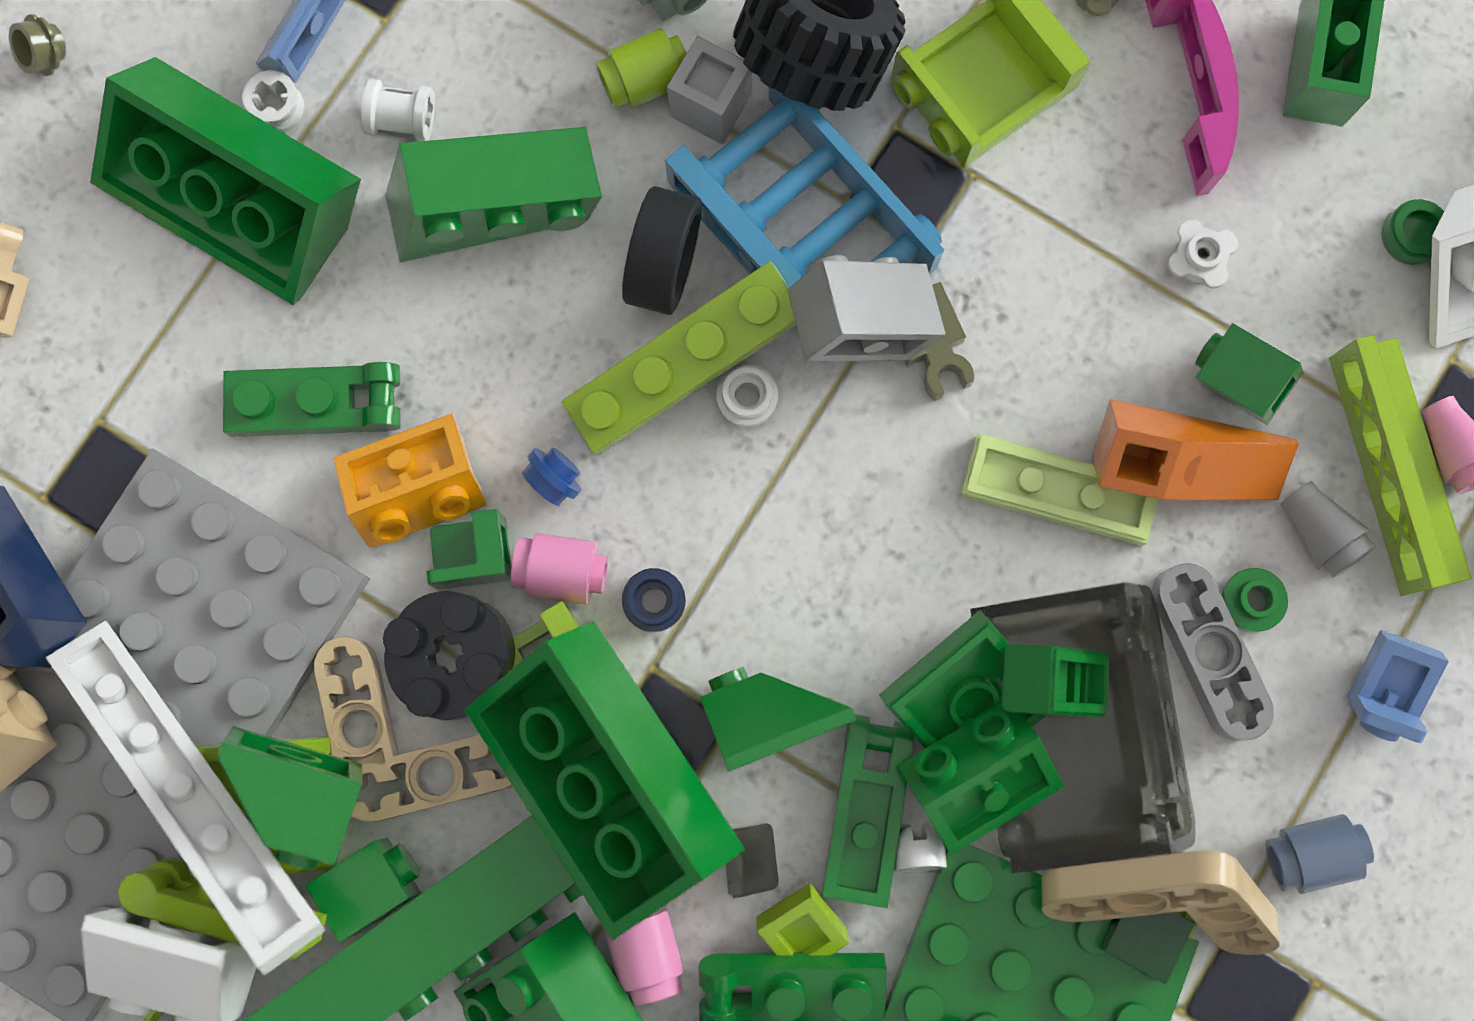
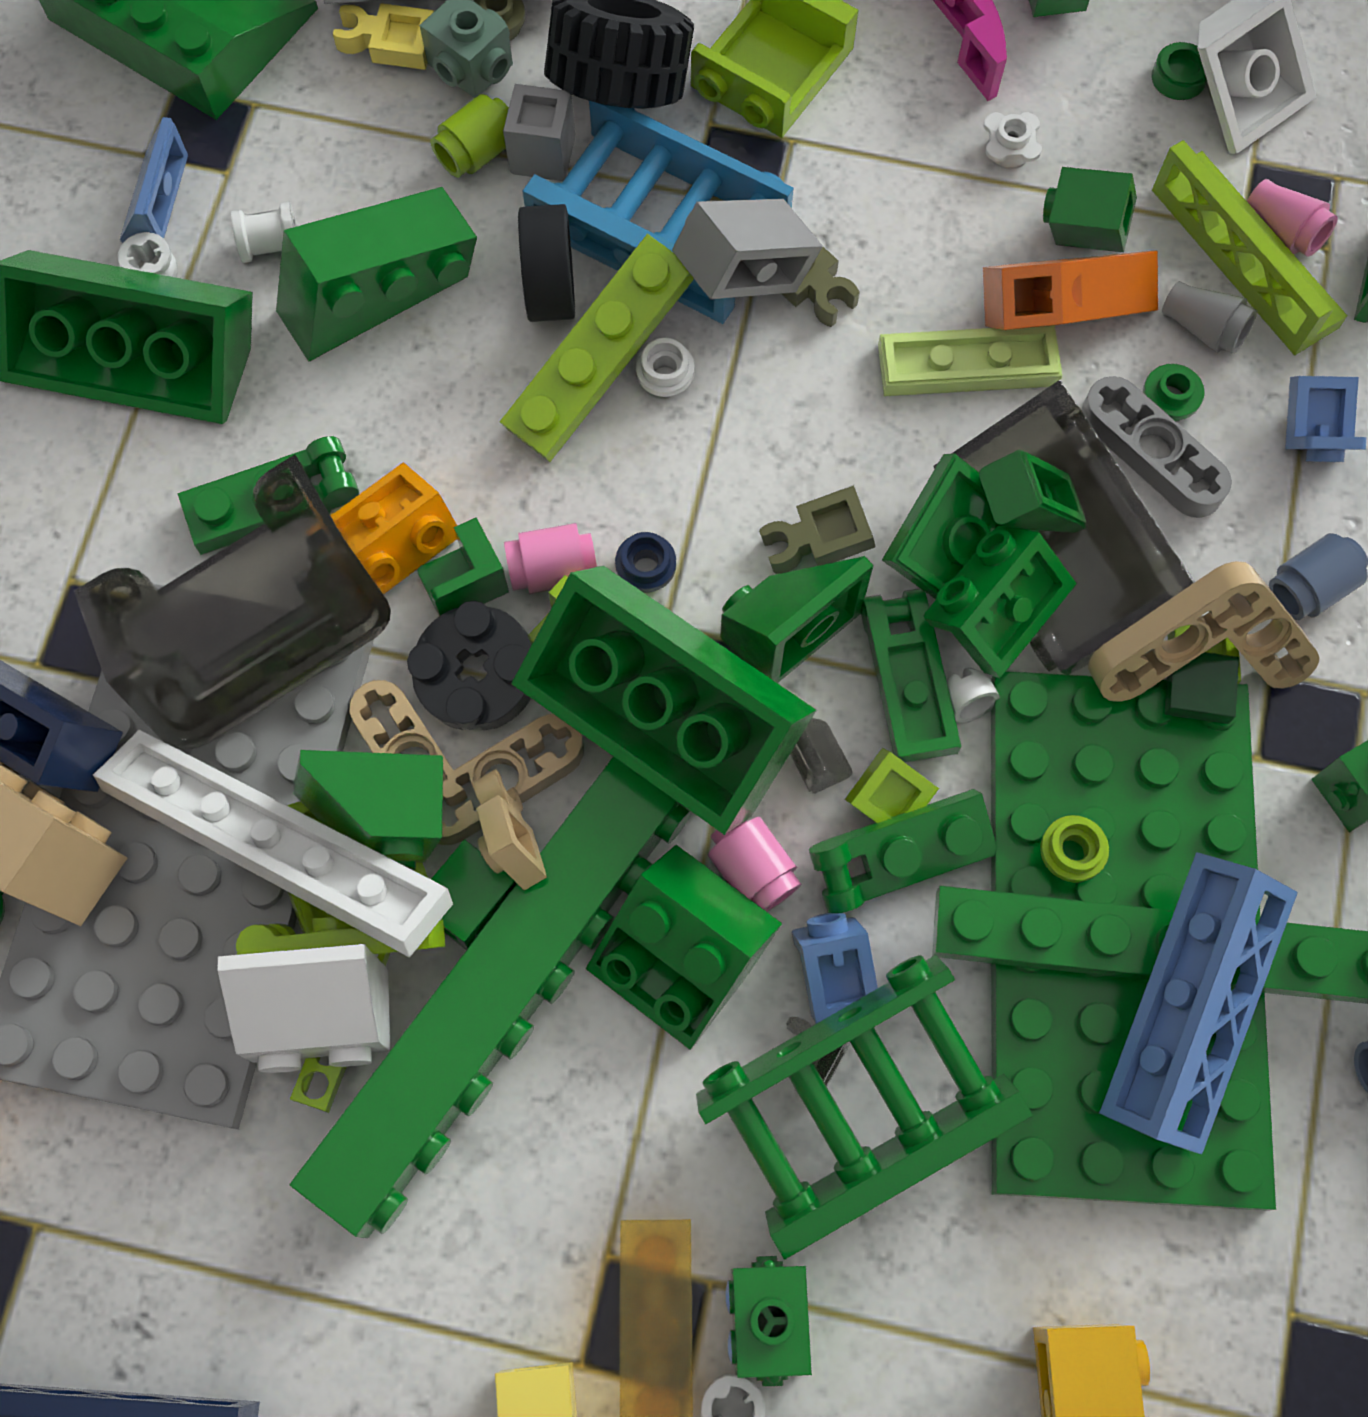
camera: 20 degrees left, 10 degrees down
blue plate [522,448,581,506] -> none
none -> clear smoke windscreen [74,454,391,750]
none -> tan plate [473,769,547,890]
none -> olive plate [759,485,876,574]

